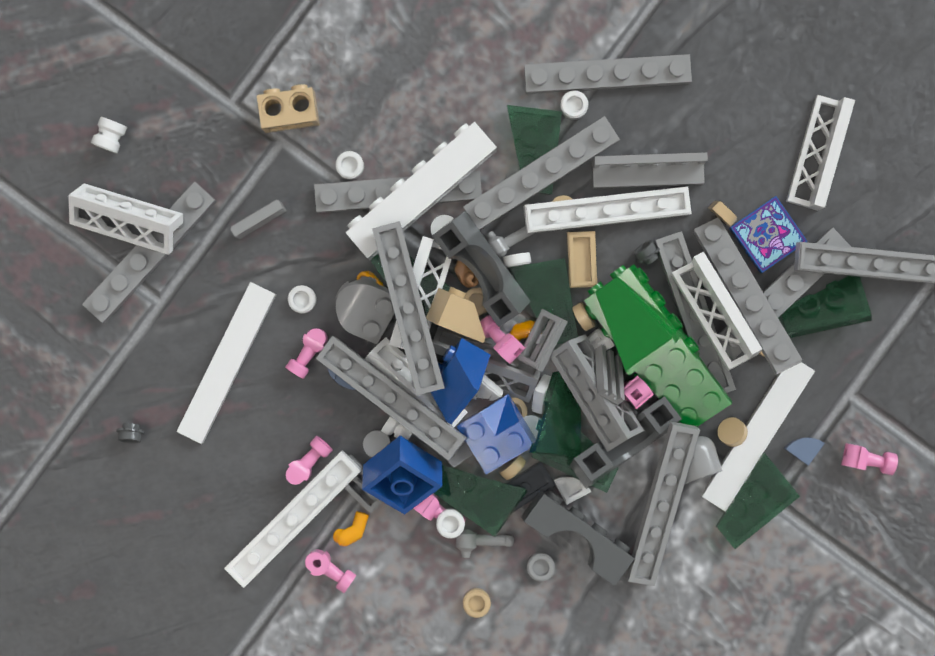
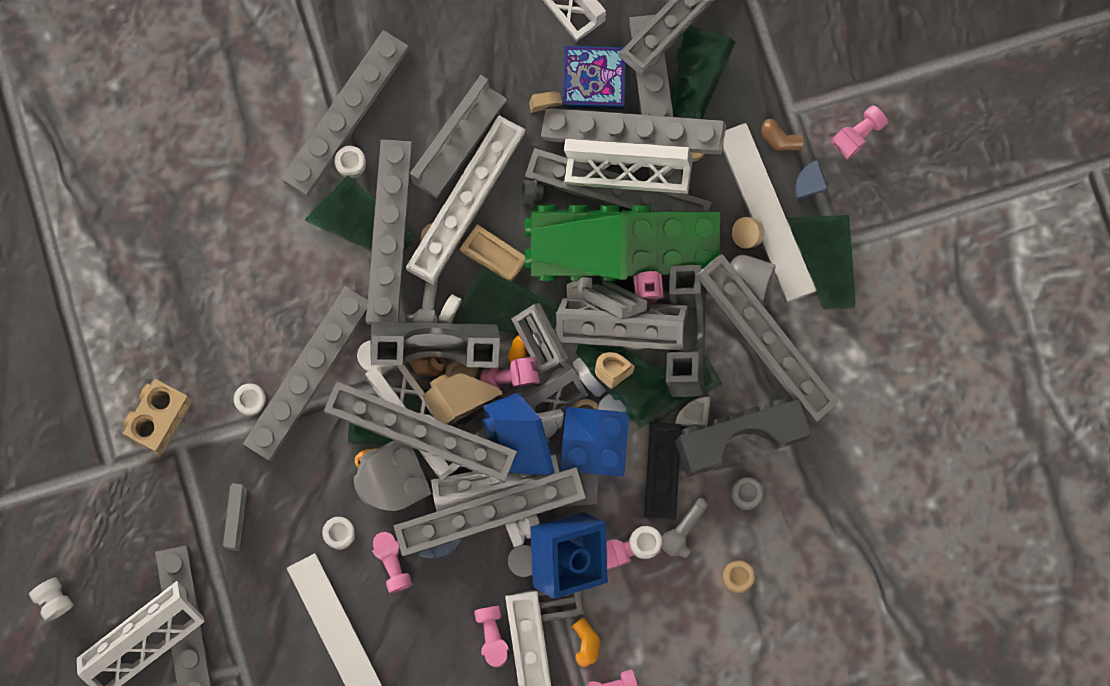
camera: 55 degrees left, 10 degrees down
white brick [346,122,497,260] -> none
clear green wing [433,465,527,537] -> none
tan tile [499,455,526,480] -> none
tan tile [572,302,596,331] -> none
none -> tan tile [595,352,634,389]
none -> medium nougat arm [761,119,803,151]

